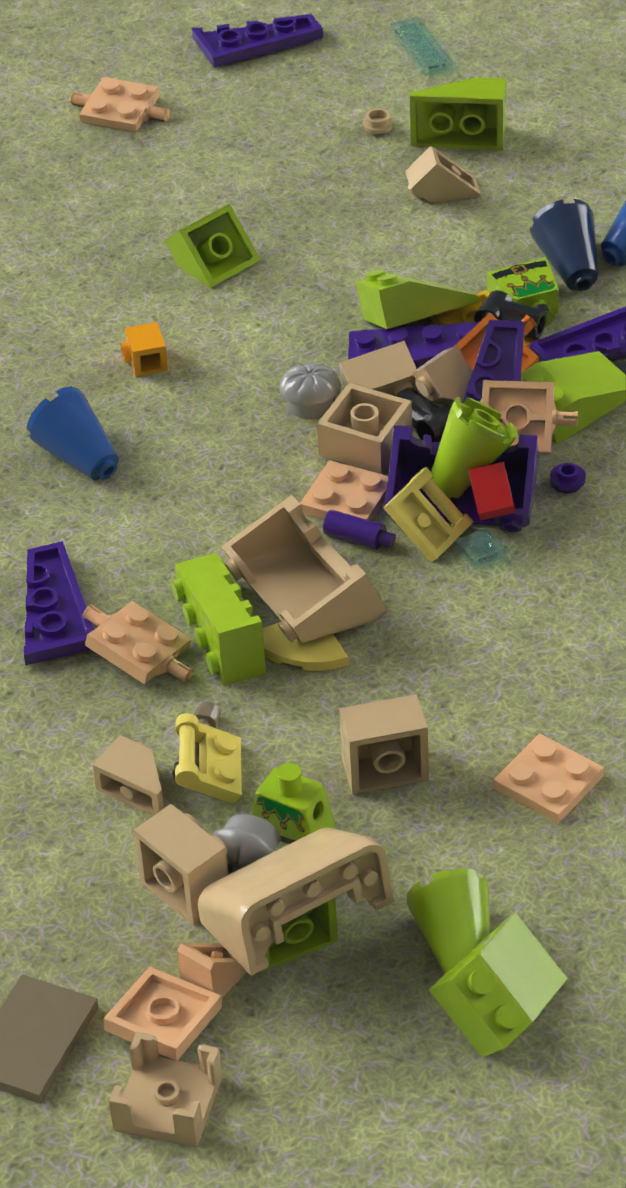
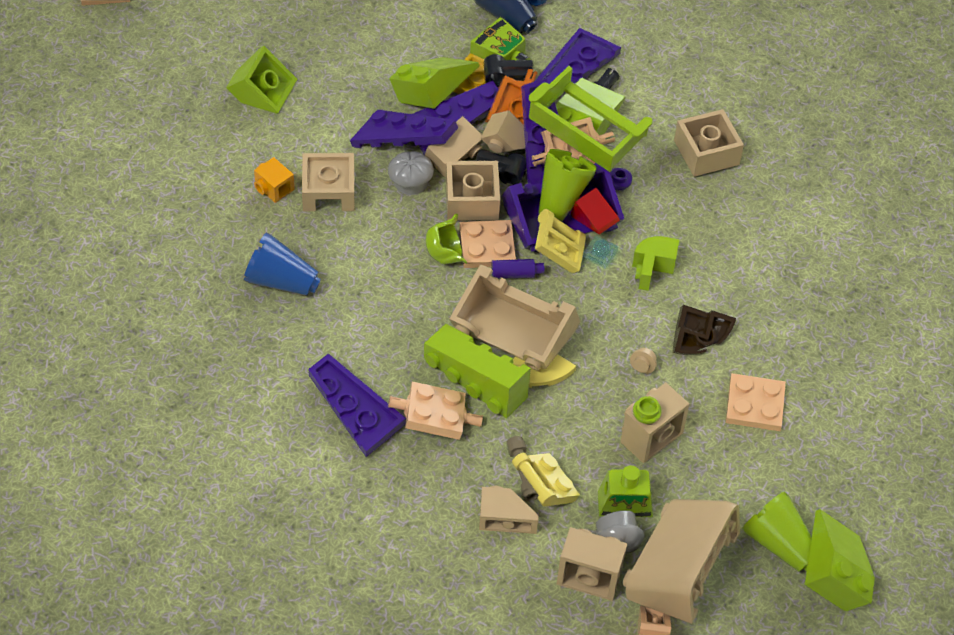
camera: 35 degrees left, 10 degrees up
none -> tan panel [302,153,355,211]
none -> dark purple wing [350,109,458,148]
none -> lime hair [425,213,467,264]
none -> lime piece [529,66,653,172]
none -> tan plate [630,348,657,374]
none -> lime brick [632,236,680,291]
none -> lime plate [633,396,662,424]
none -> dark brown brick [673,304,736,355]

